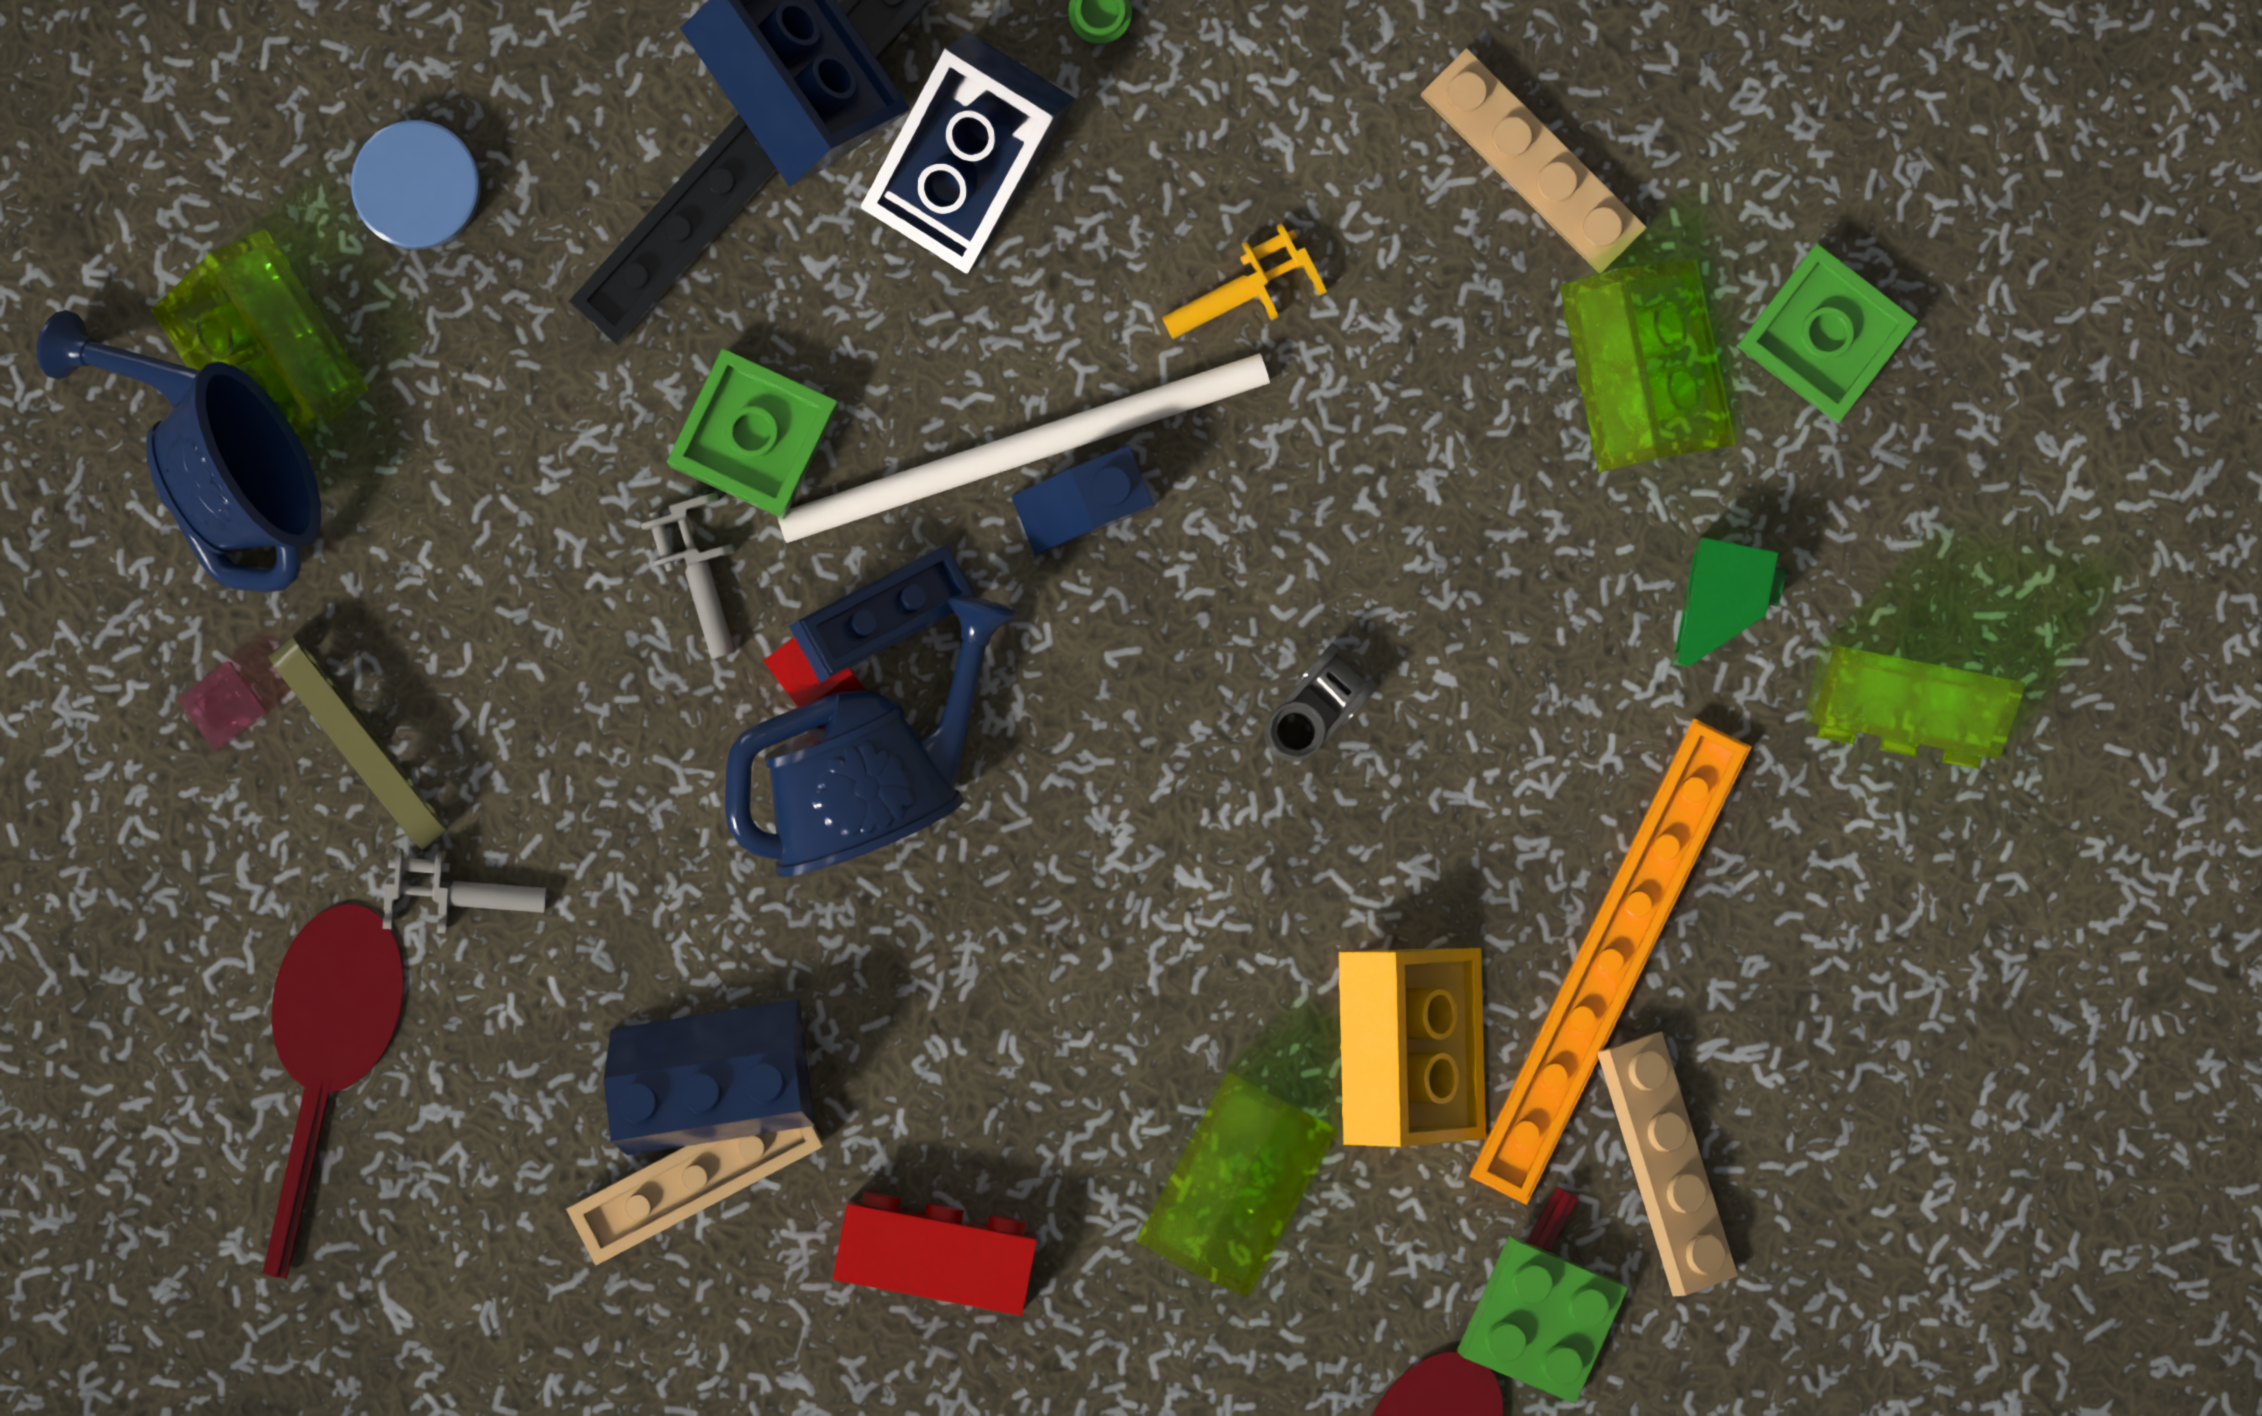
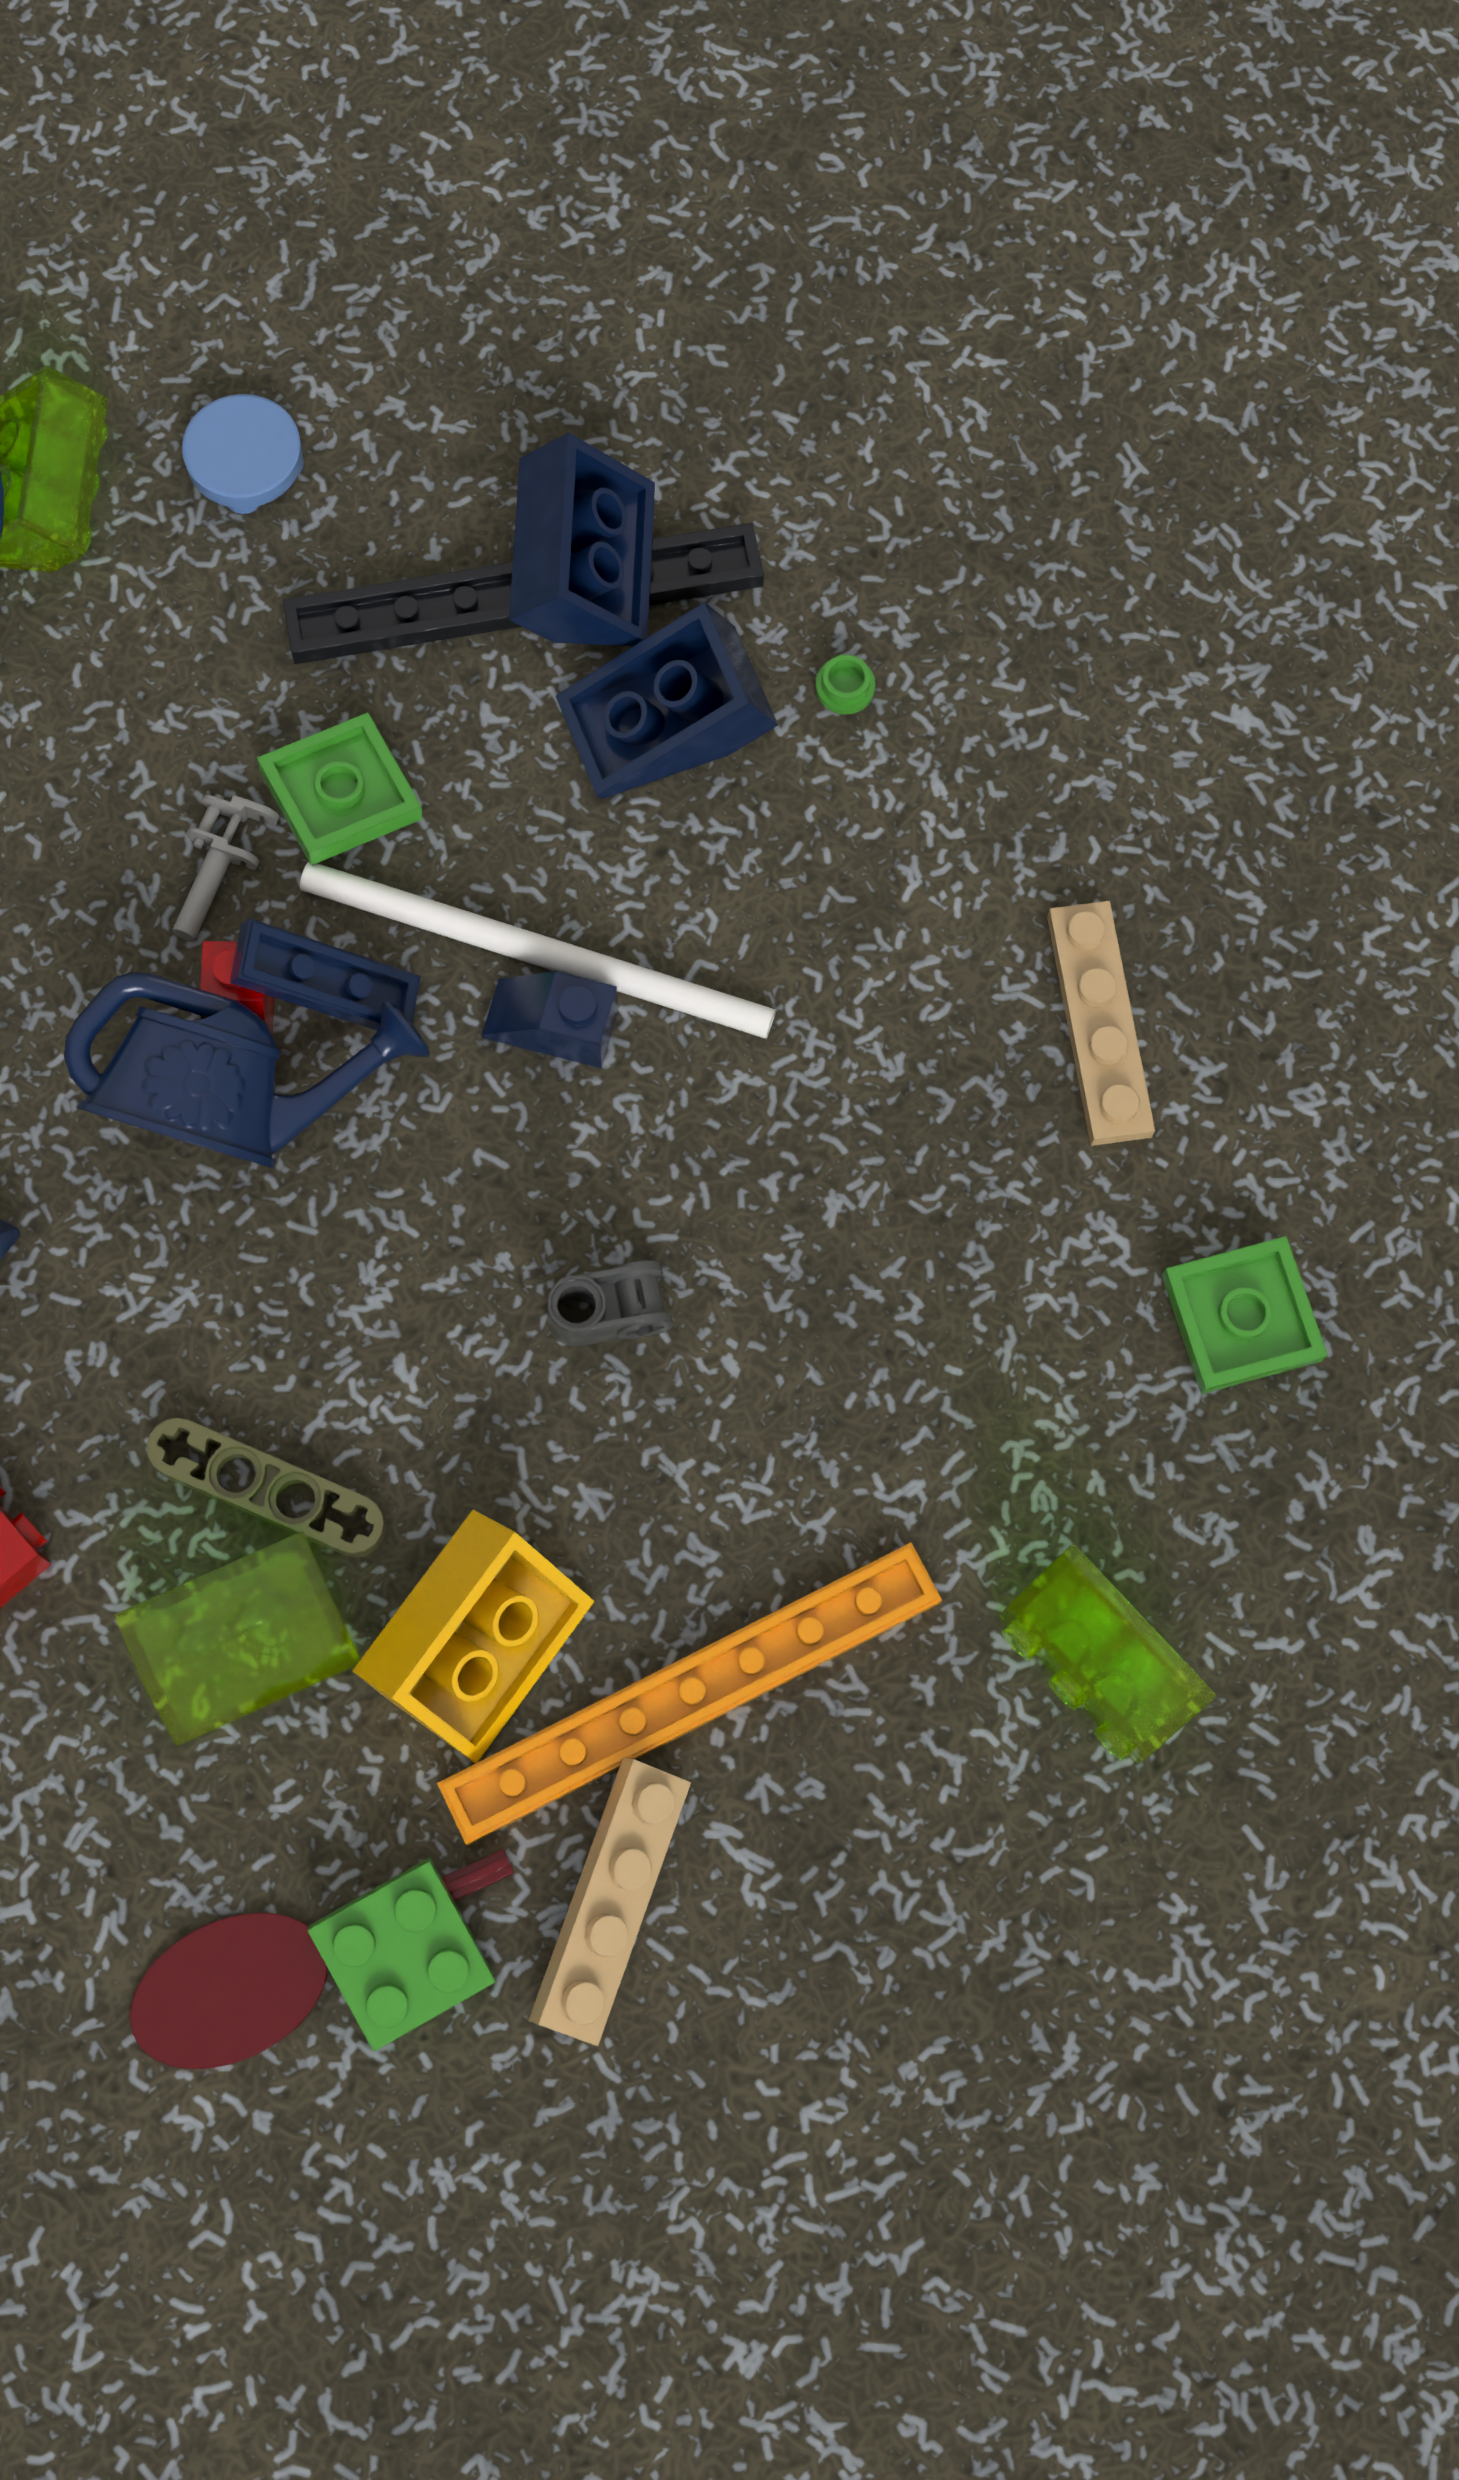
camera: 35 degrees right, 15 degrees down
yellow piece [1161,223,1327,339] -> none
clear neon green slope [1559,259,1736,473] -> none
green slope [1672,538,1785,667] -> none
none -> olive beam [147,1418,387,1558]

